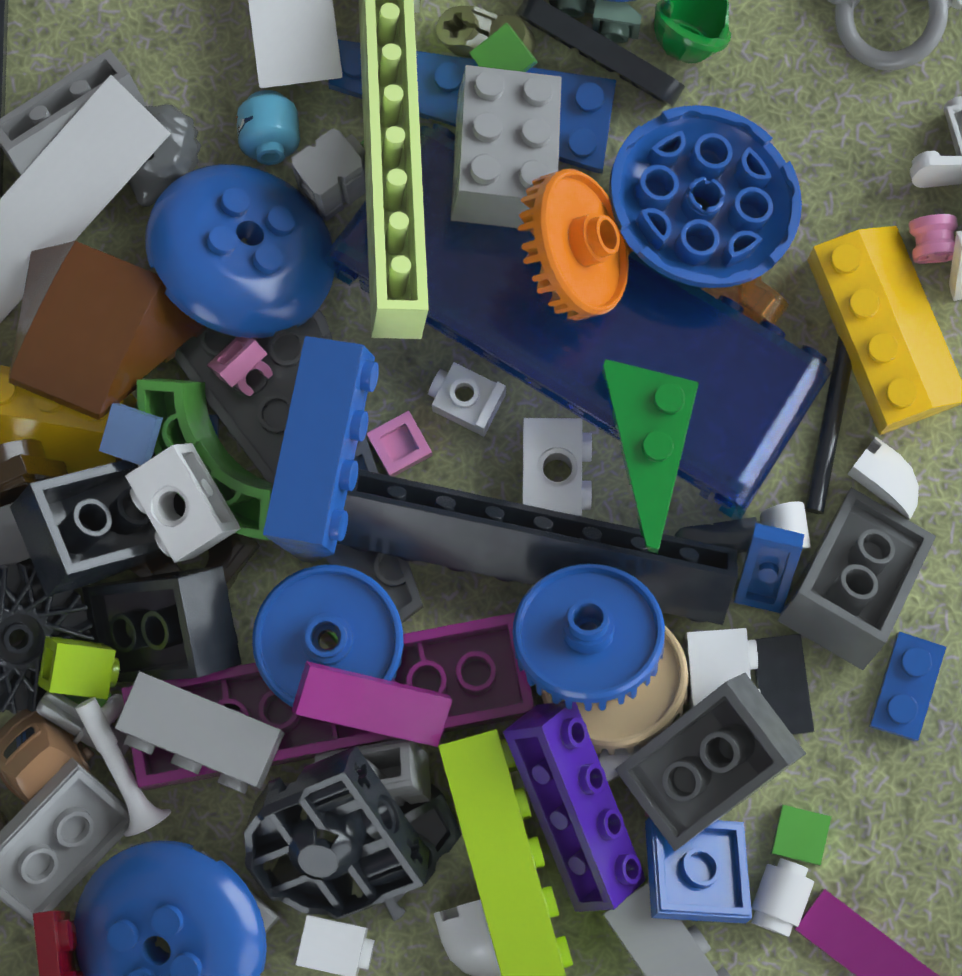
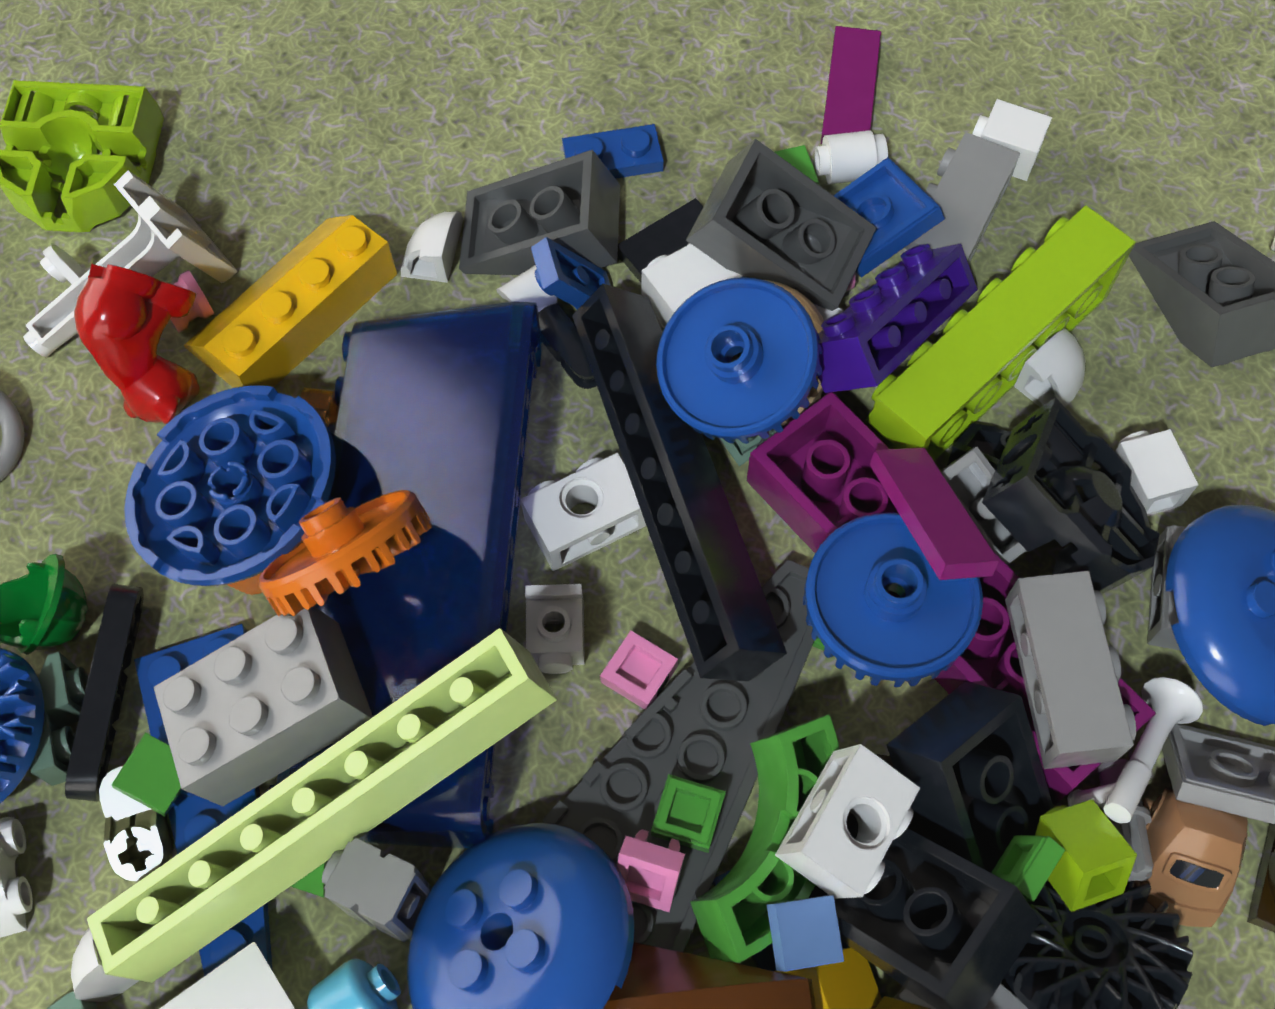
camera: 120 degrees left, 15 degrees down
blue slope [263,336,379,563] -> none
green wing [602,359,699,553] -> none
black bar [805,336,852,514] -> none
none -> red animal [74,264,200,424]
none -> bright green tile [651,774,726,853]
none -> bright green tile [991,835,1065,902]

